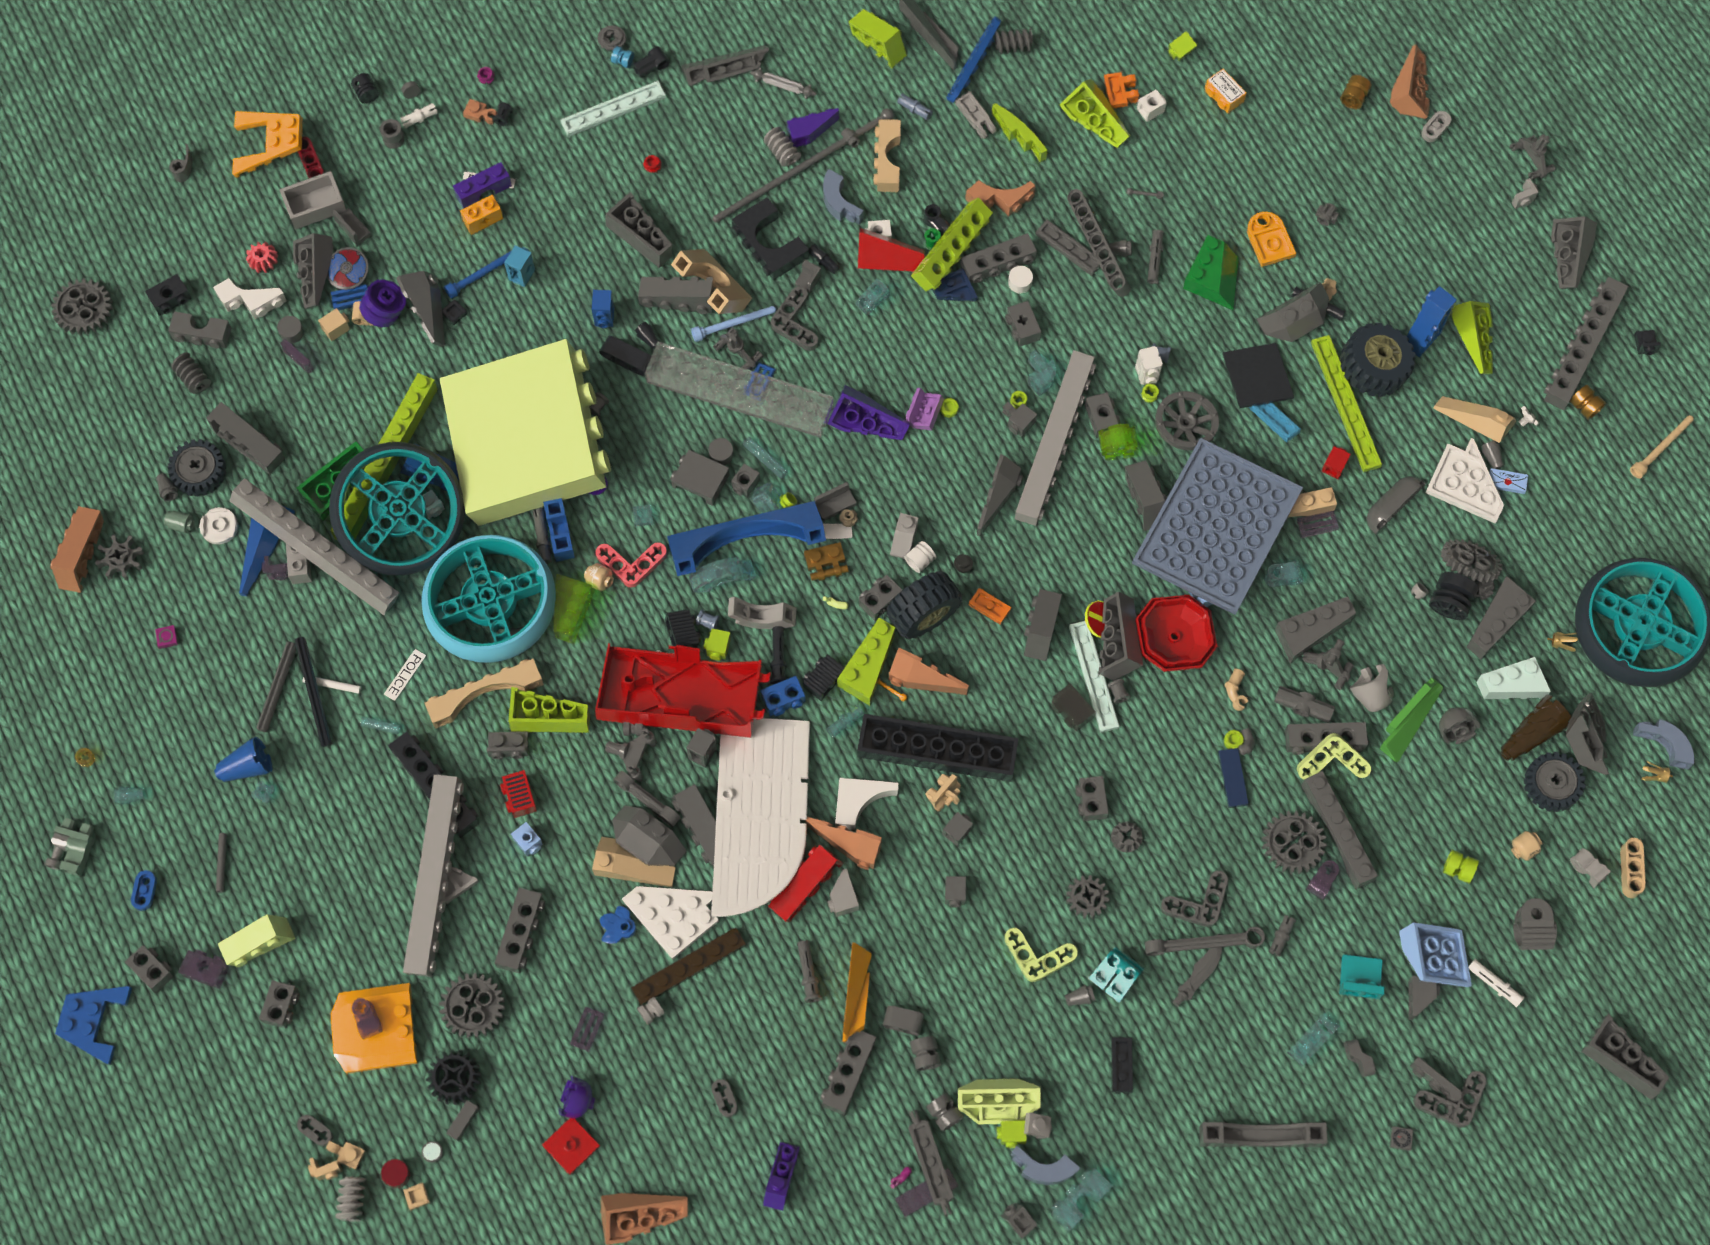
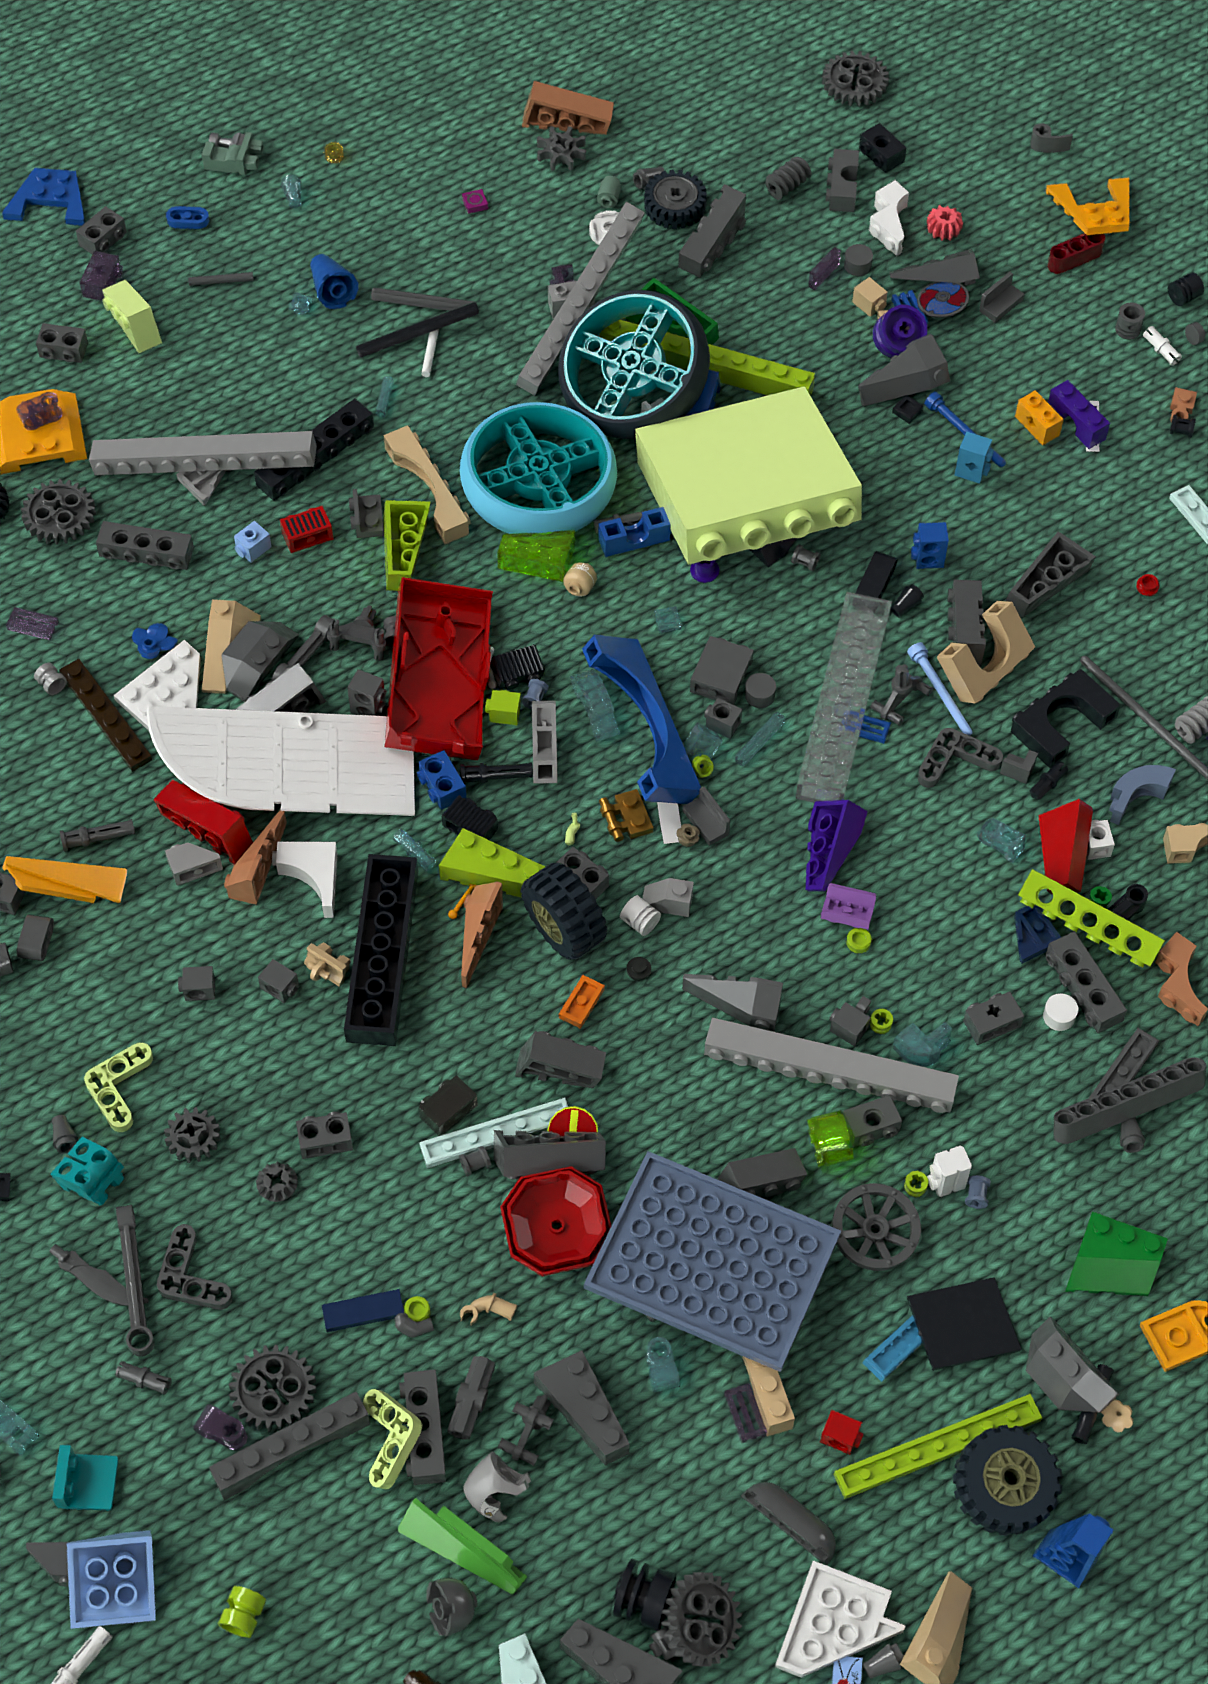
camera: 85 degrees right, 10 degrees down
blue wedge [239,505,295,596] -> none
light grey piece [279,171,346,230] -> none
white sticker [384,649,426,701] -> none
coral beam [596,543,667,588] -> none
dark grey pin [1147,230,1164,284] -> none
light grey hinge [1411,582,1429,599] -> none
lime wedge [1451,301,1493,375] -> none

